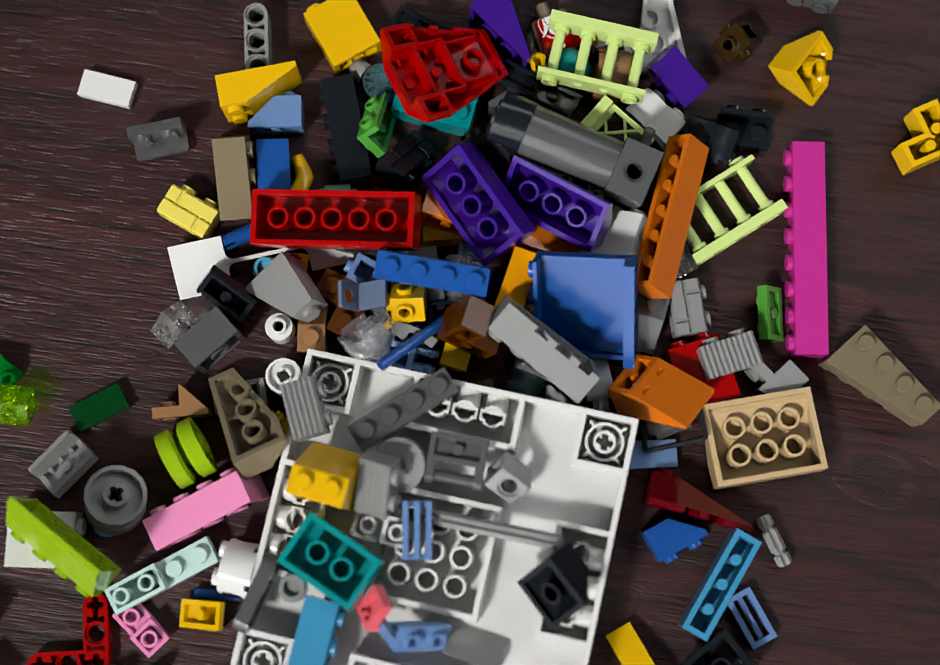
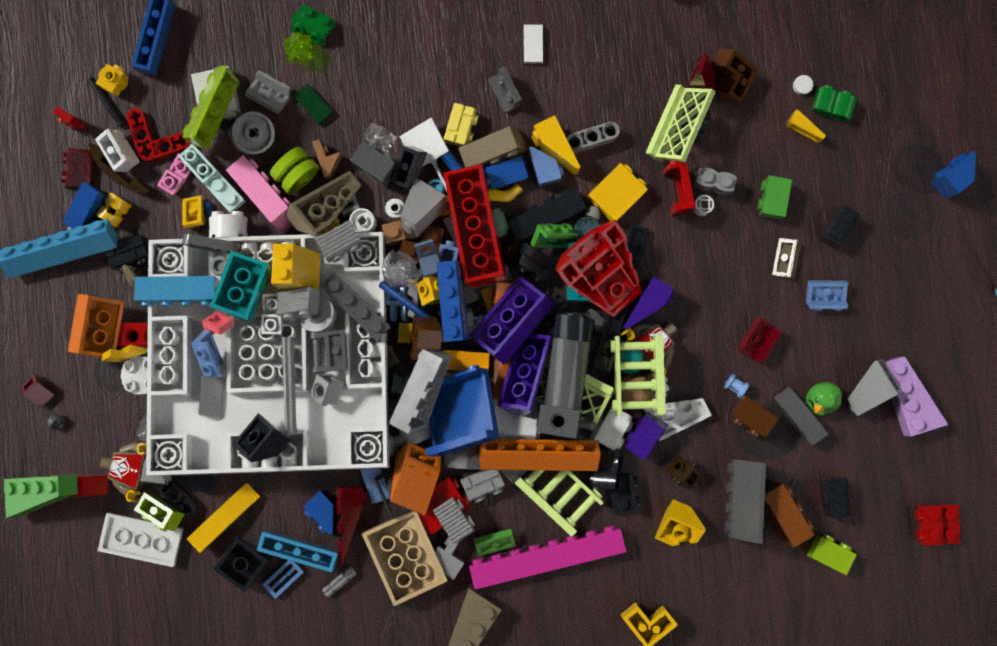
camera: 80 degrees right, 5 degrees up
medium blue tile [402,501,432,560] -> none

